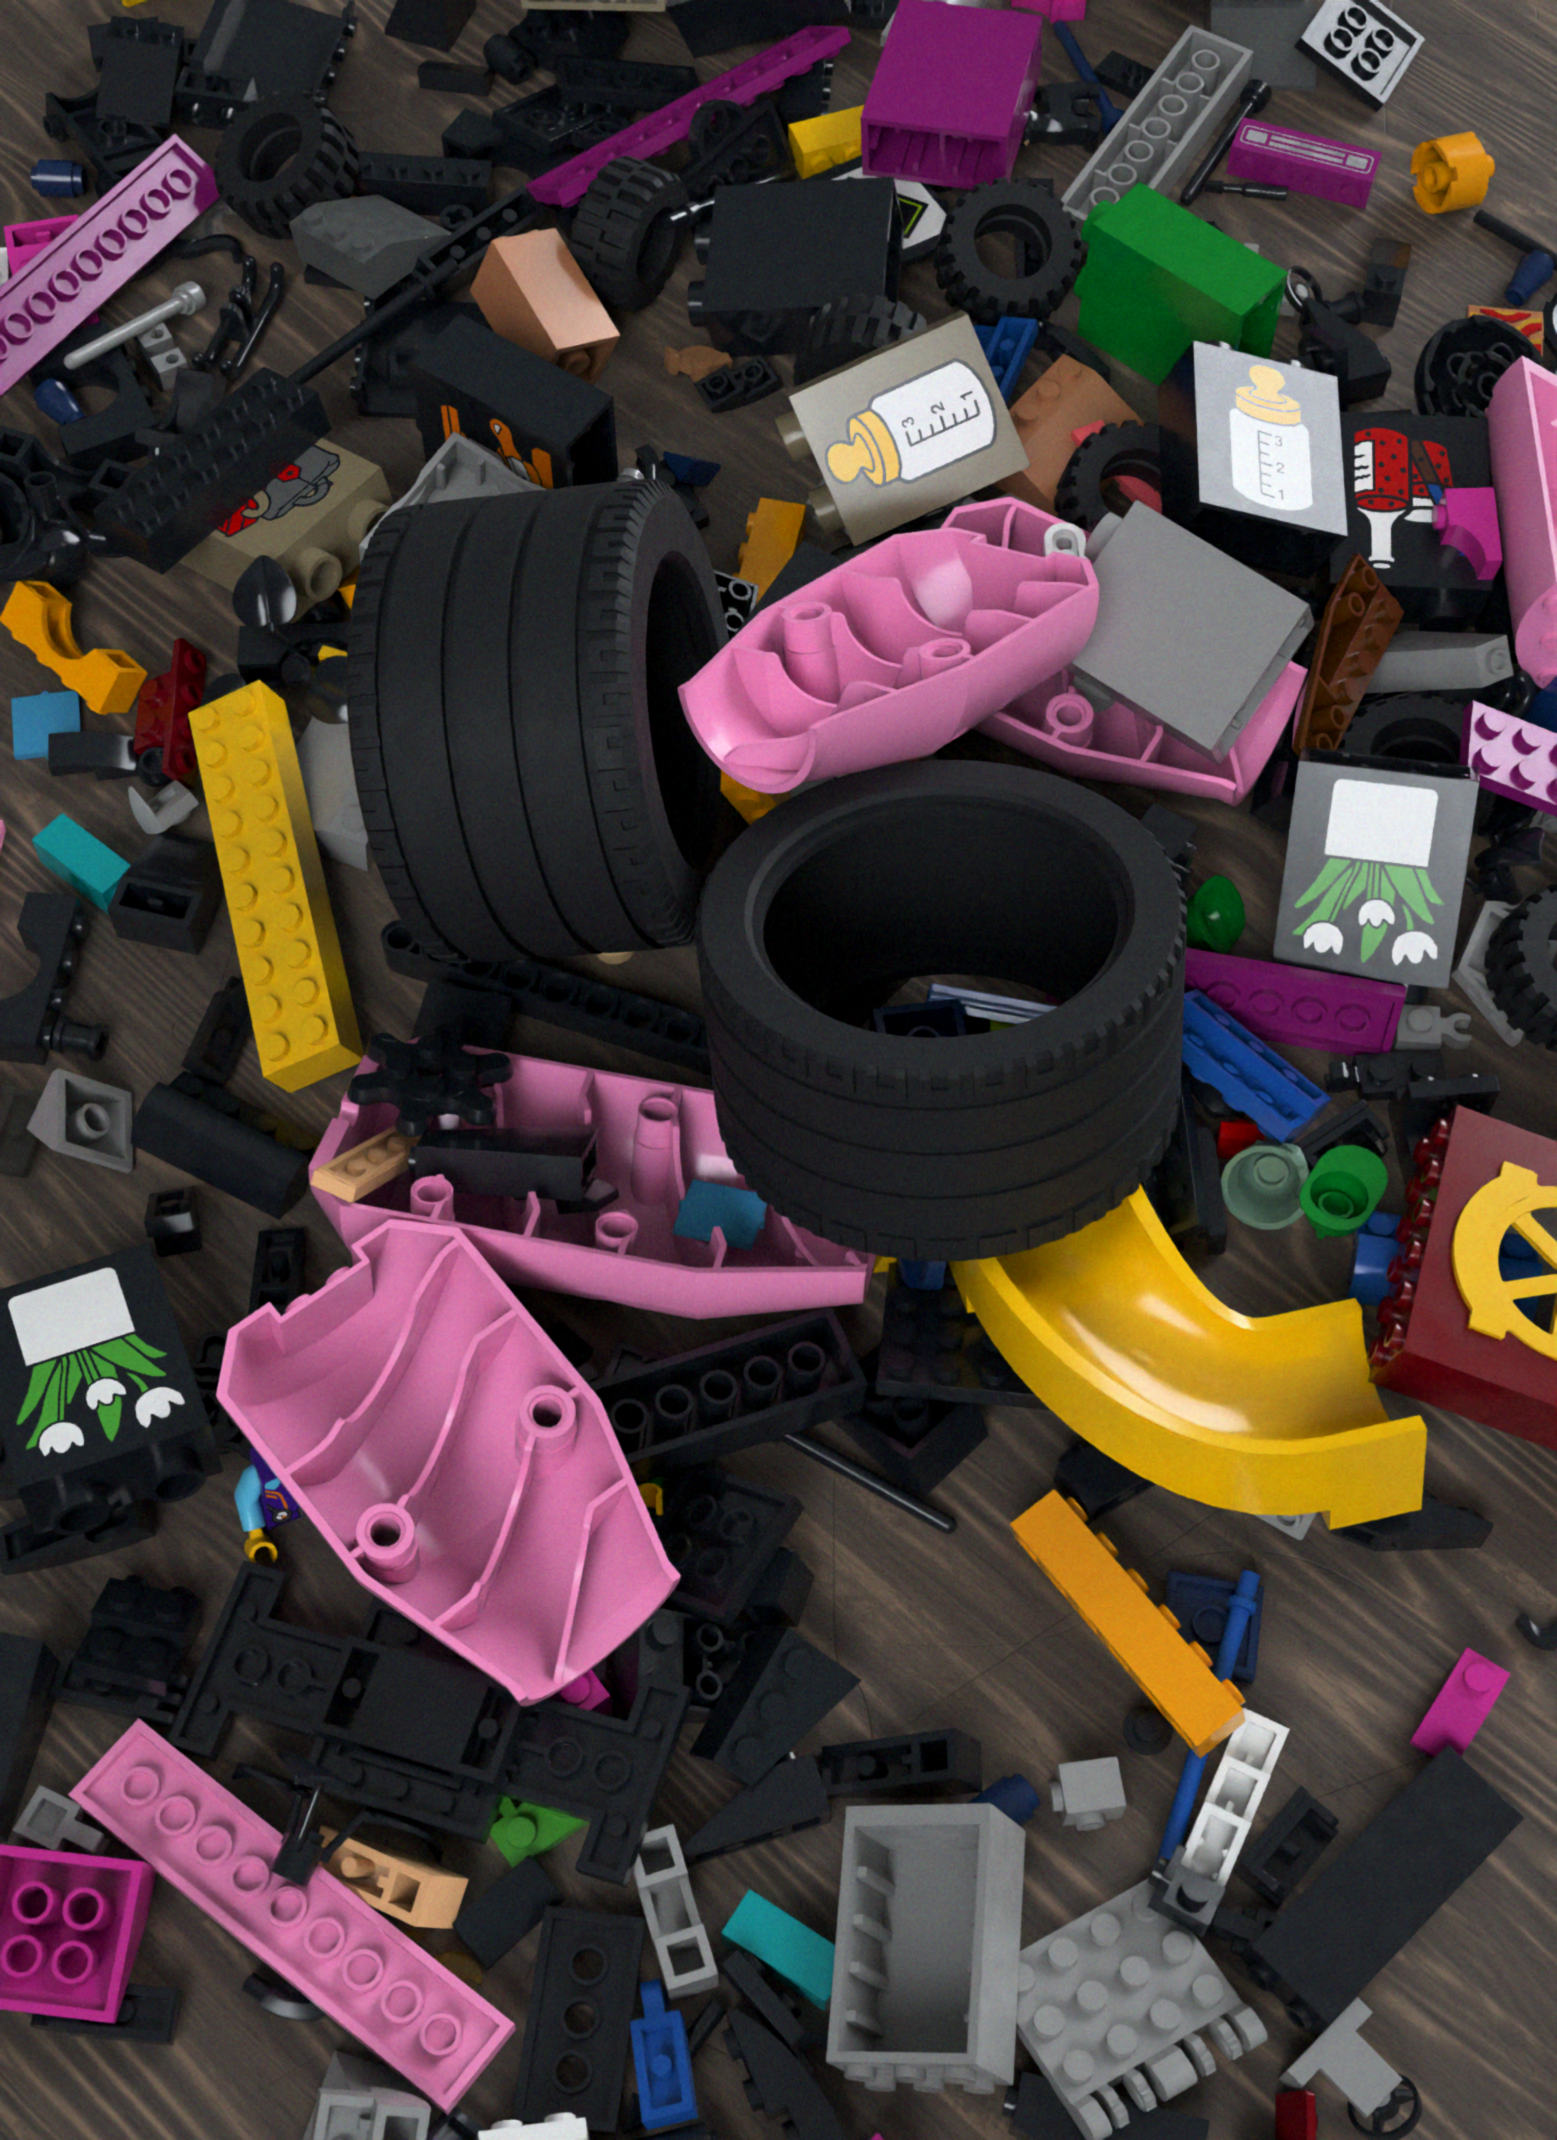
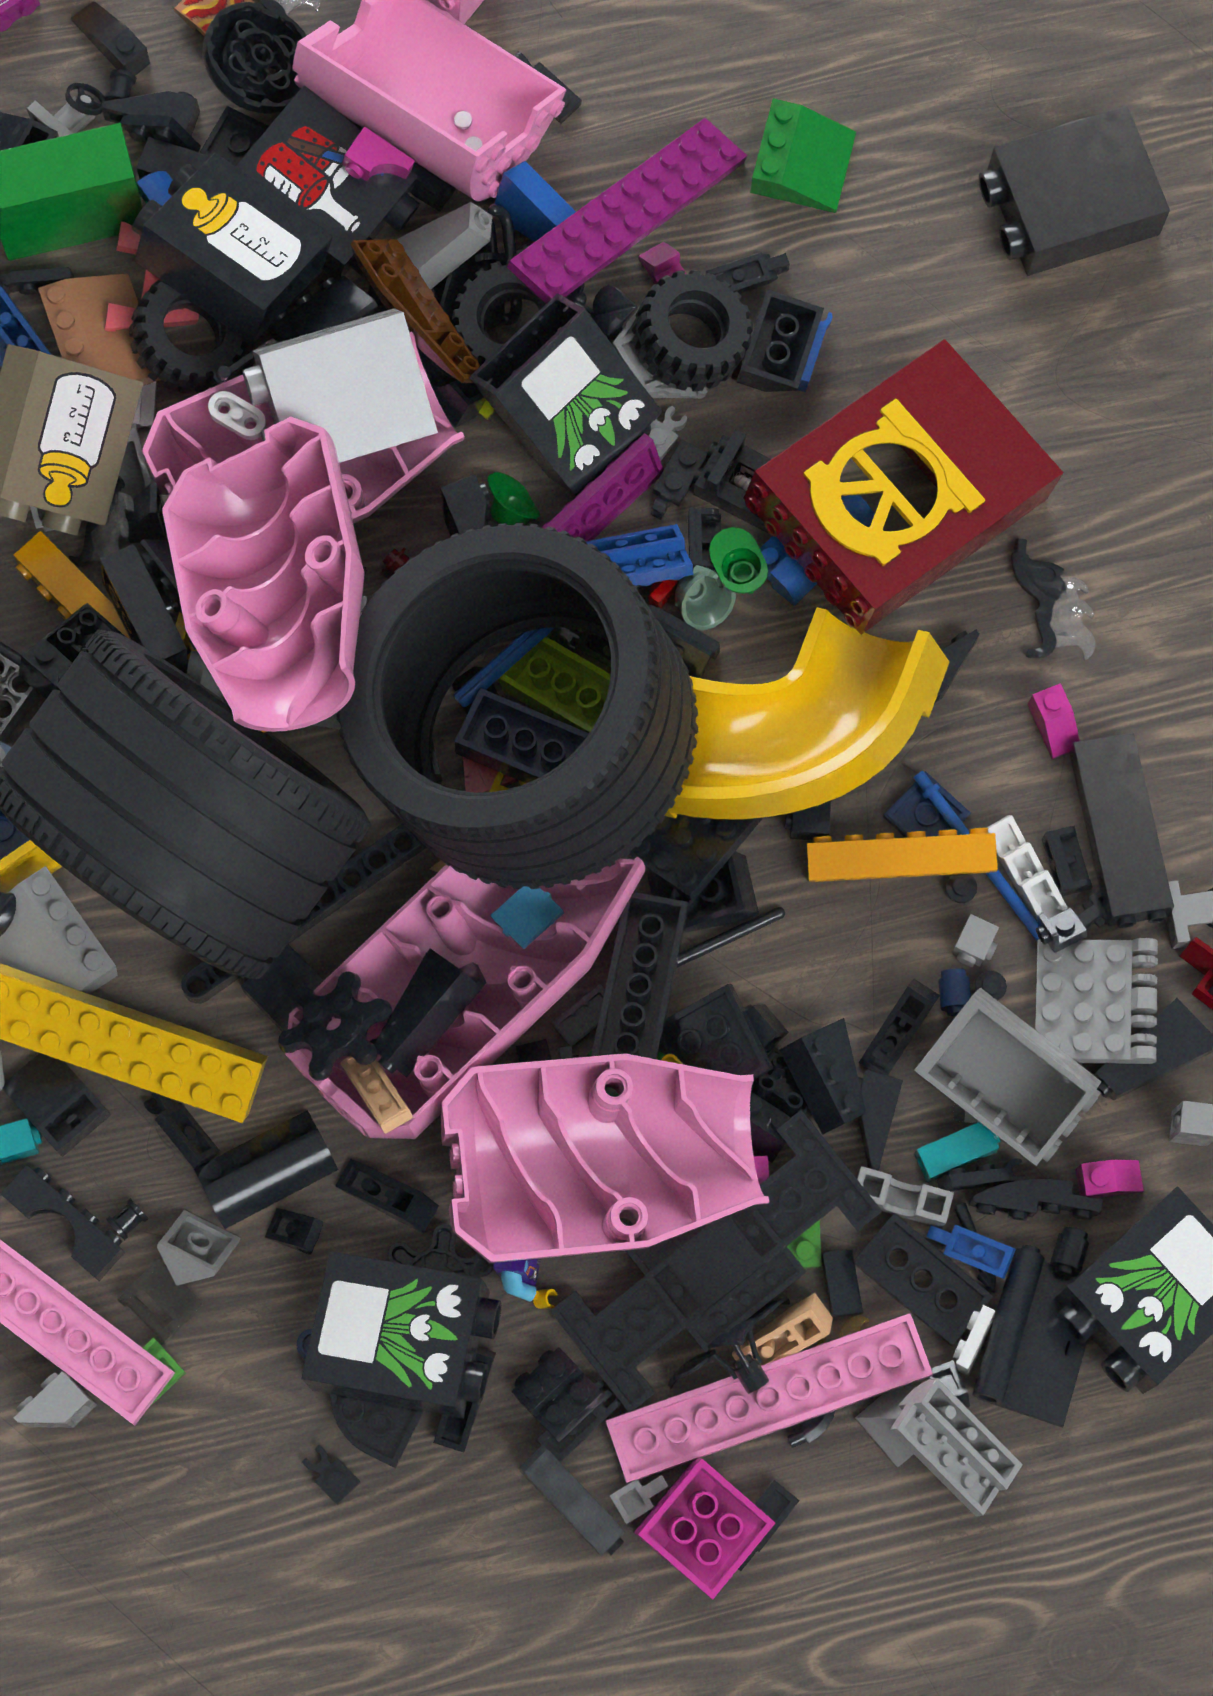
camera: 60 degrees left, 15 degrees up
none -> black plate [975,970,1007,1001]

